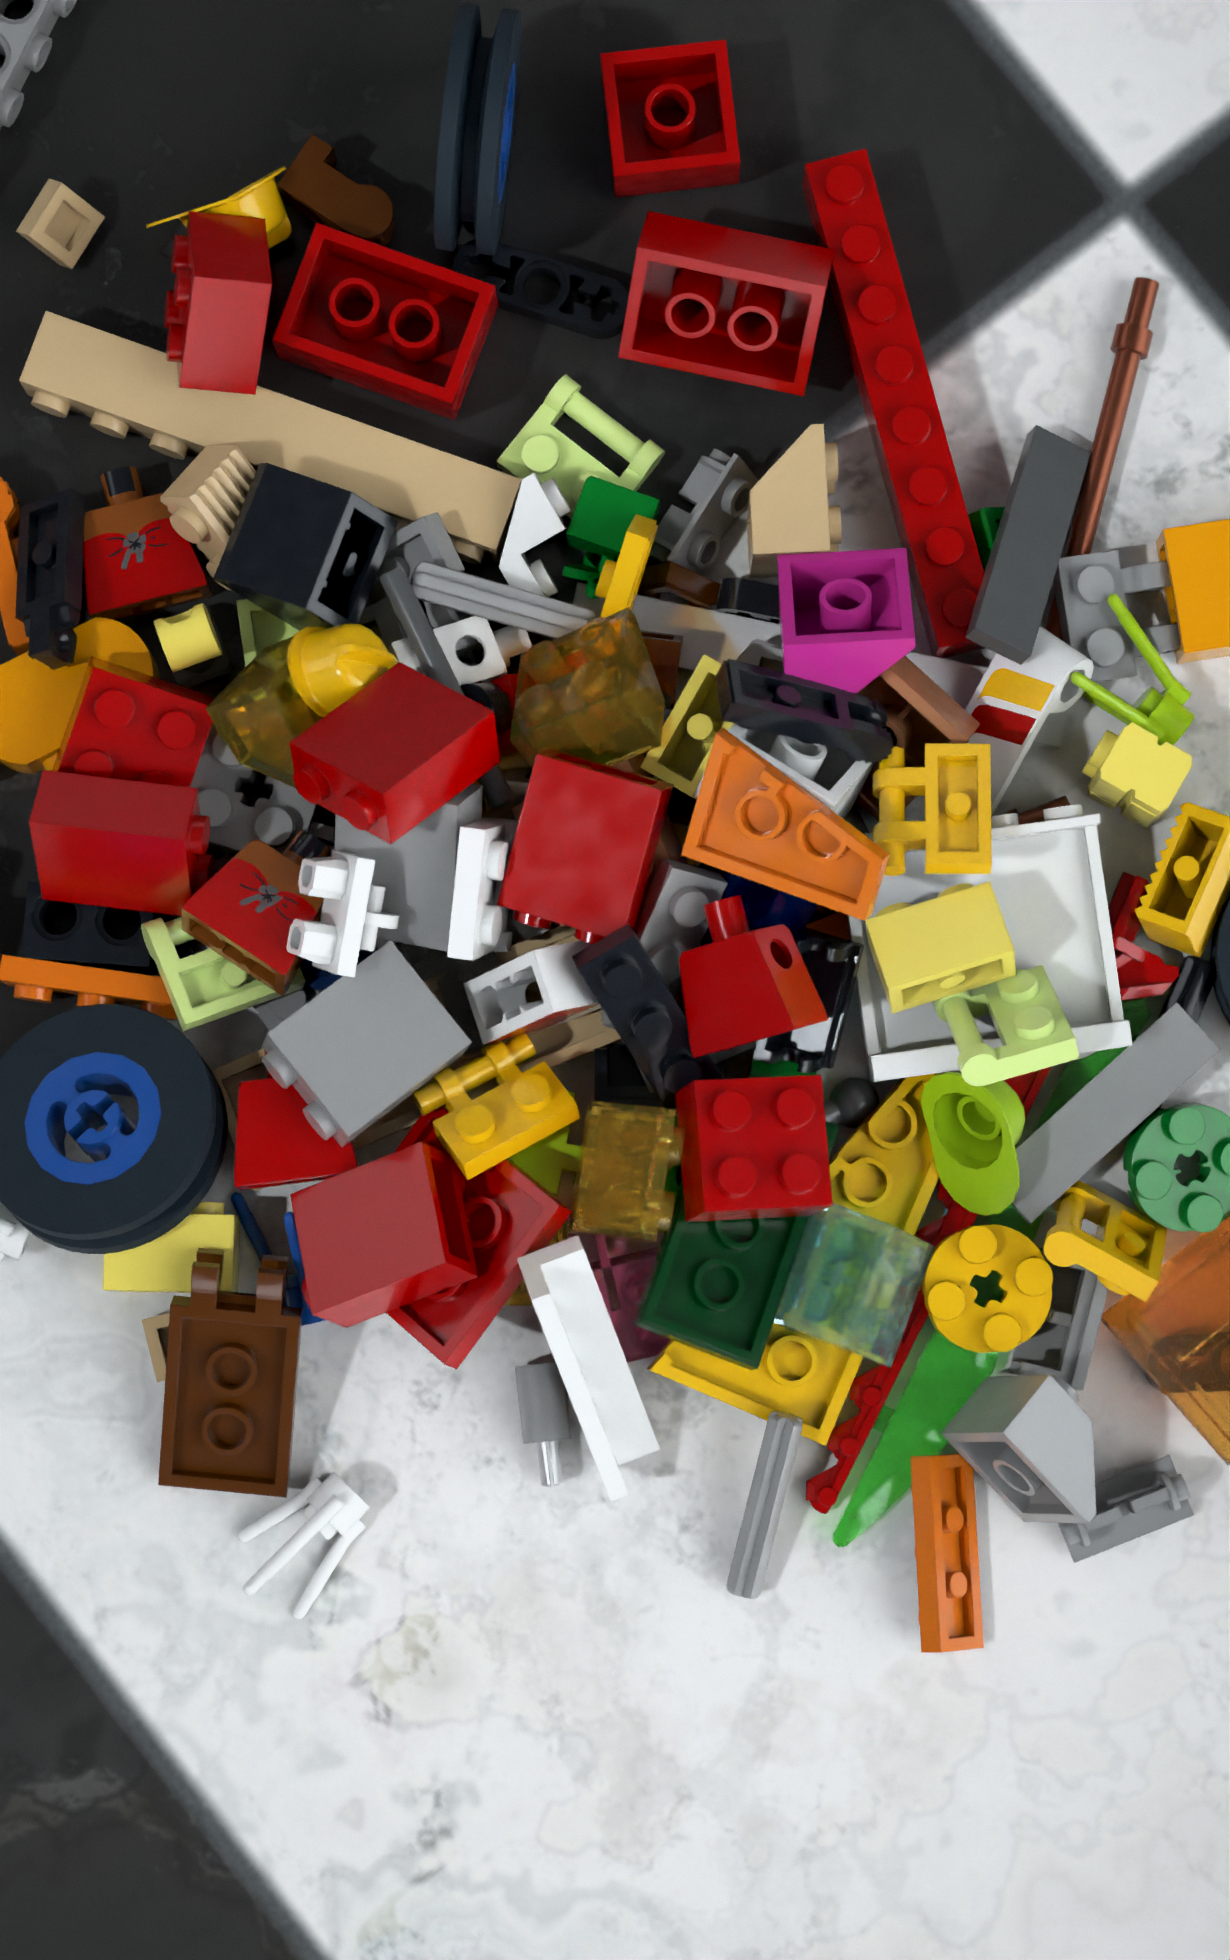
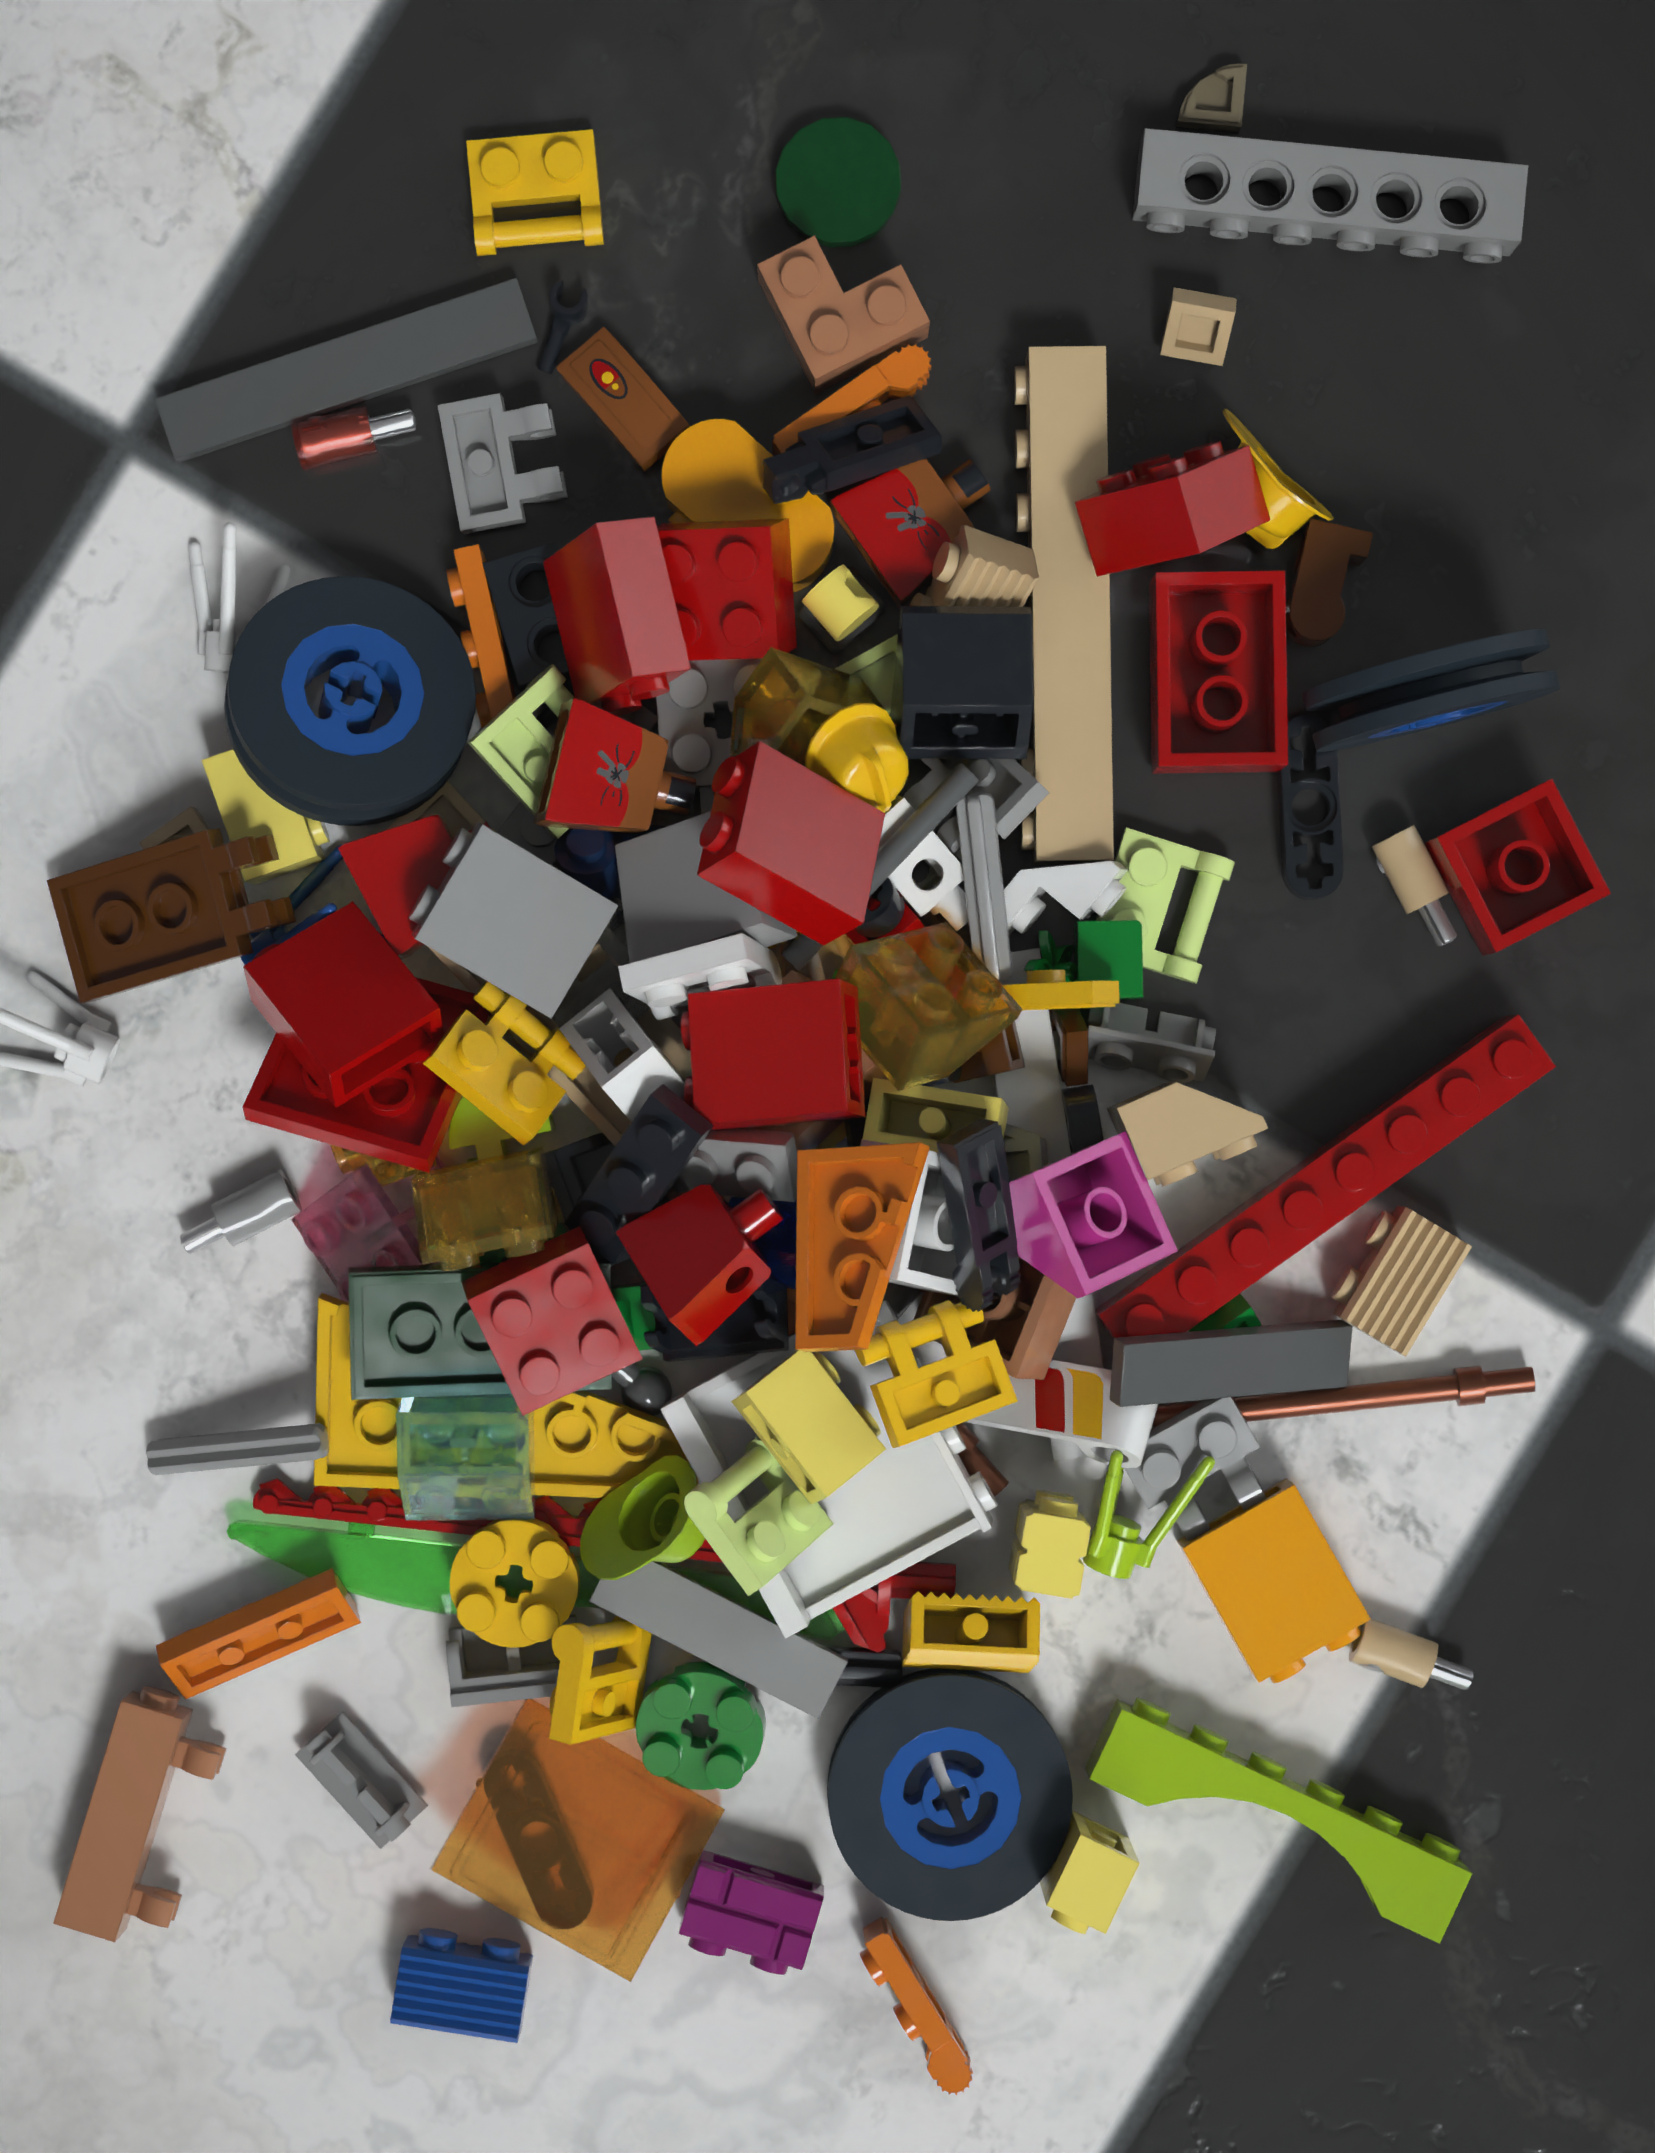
camera: 70 degrees right, 5 degrees up
white hips [286,850,400,977] -> none
white fence [517,1235,660,1502] -> none
red brick [618,211,835,396] -> none
light grey slope [940,1374,1096,1524] -> none
none -> nougat brick [53,1686,227,1942]
none -> tan brick [1331,1206,1472,1357]
none -> tan piece [1372,825,1457,946]

